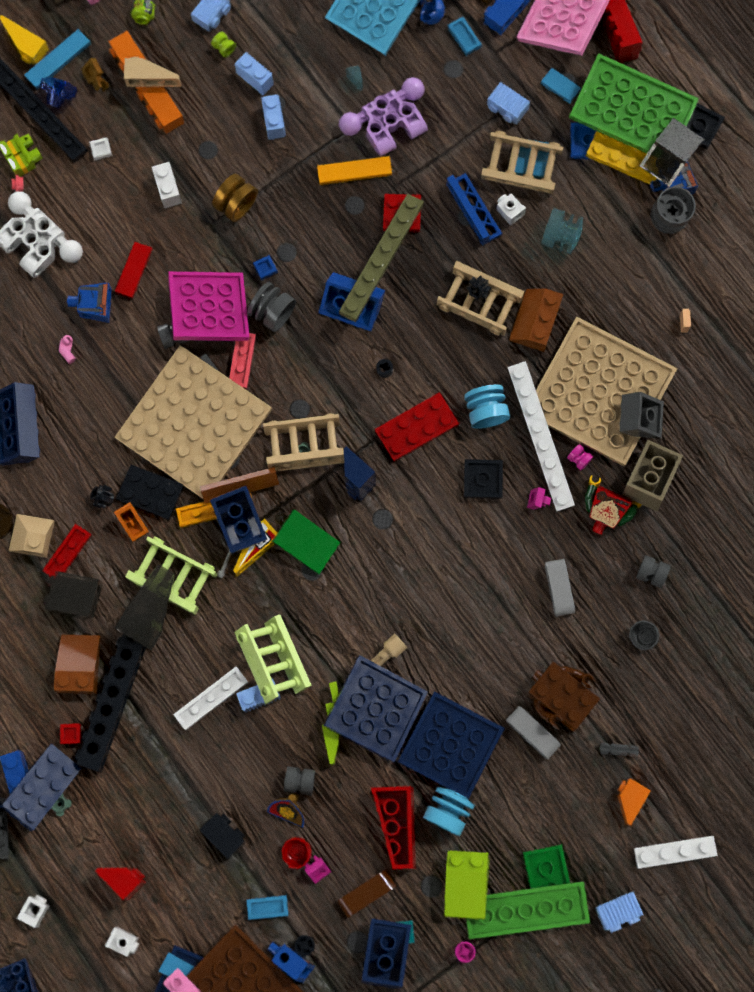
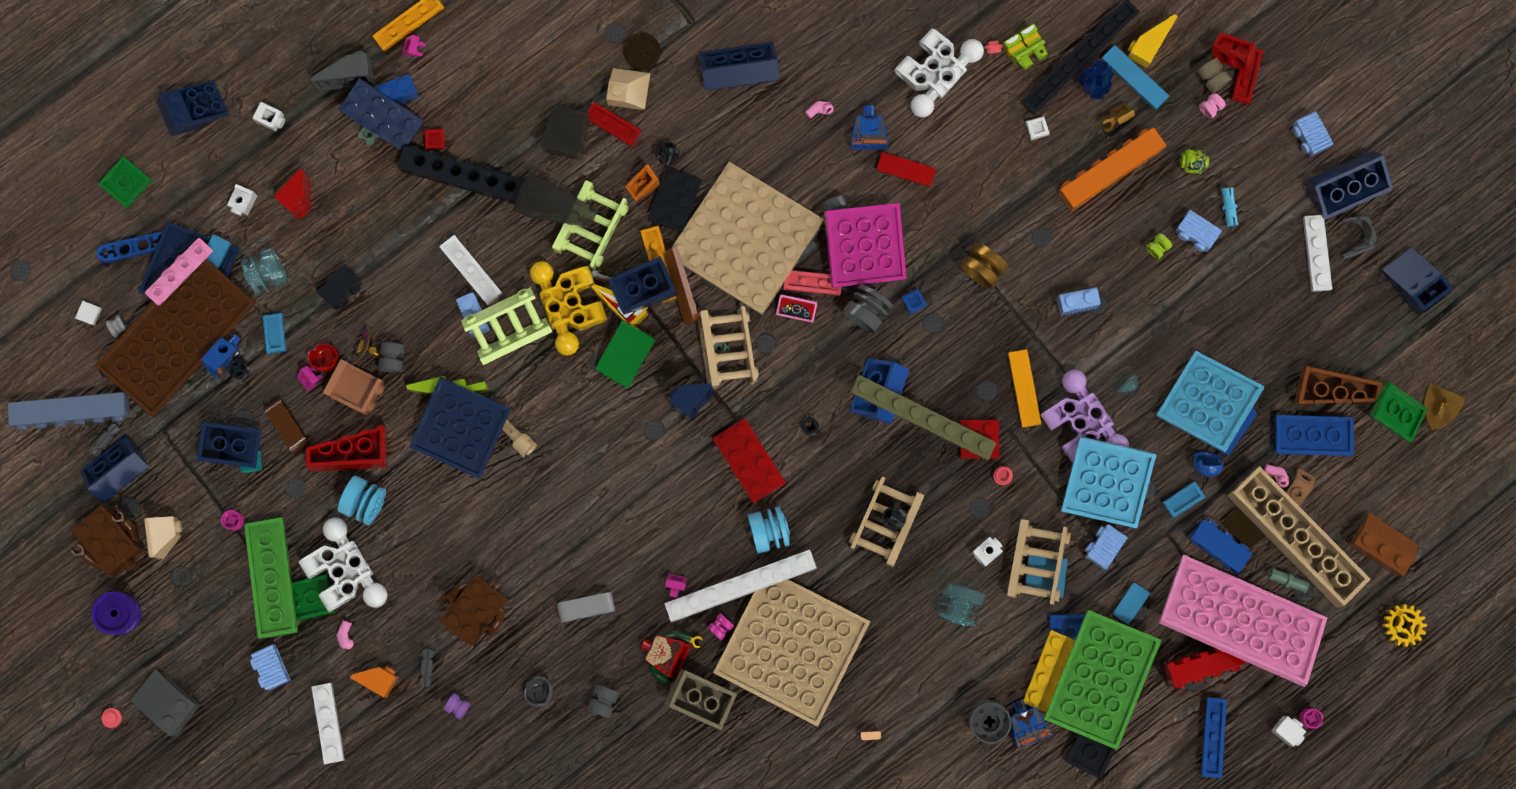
camera: 85 degrees right, 5 degrees up
dark orange slope [54,635,101,694] -> none
tan slope [124,57,181,87] -> none
white brick [152,162,182,208] -> none
light blue brick [234,53,274,95] -> none
dark blue plate [398,691,504,799] -> none
lime slope [445,850,490,920] -> none
blue fence [446,173,502,246] -> none
black plate [464,459,503,499] -> none
light grey beam [505,706,561,760] -> none
dark orange slope [509,288,563,352] -> none
dark grey slope [619,392,664,439] -> none
clear smoke slope [640,118,704,187] -> none
none -> clear light blue wheel [241,246,289,296]
none -> white connector [298,517,388,612]
none -> nougat panel [323,359,385,416]
none -> bright pink arm [337,620,354,650]
none -> medium lavender wheel [444,693,471,720]
none -> yellow connector [529,261,608,356]
none -> slope [776,295,817,323]
none -> coral plate [993,466,1013,485]
none -> medium azure plate [1061,436,1156,528]
none -> blue plate [1201,697,1227,778]

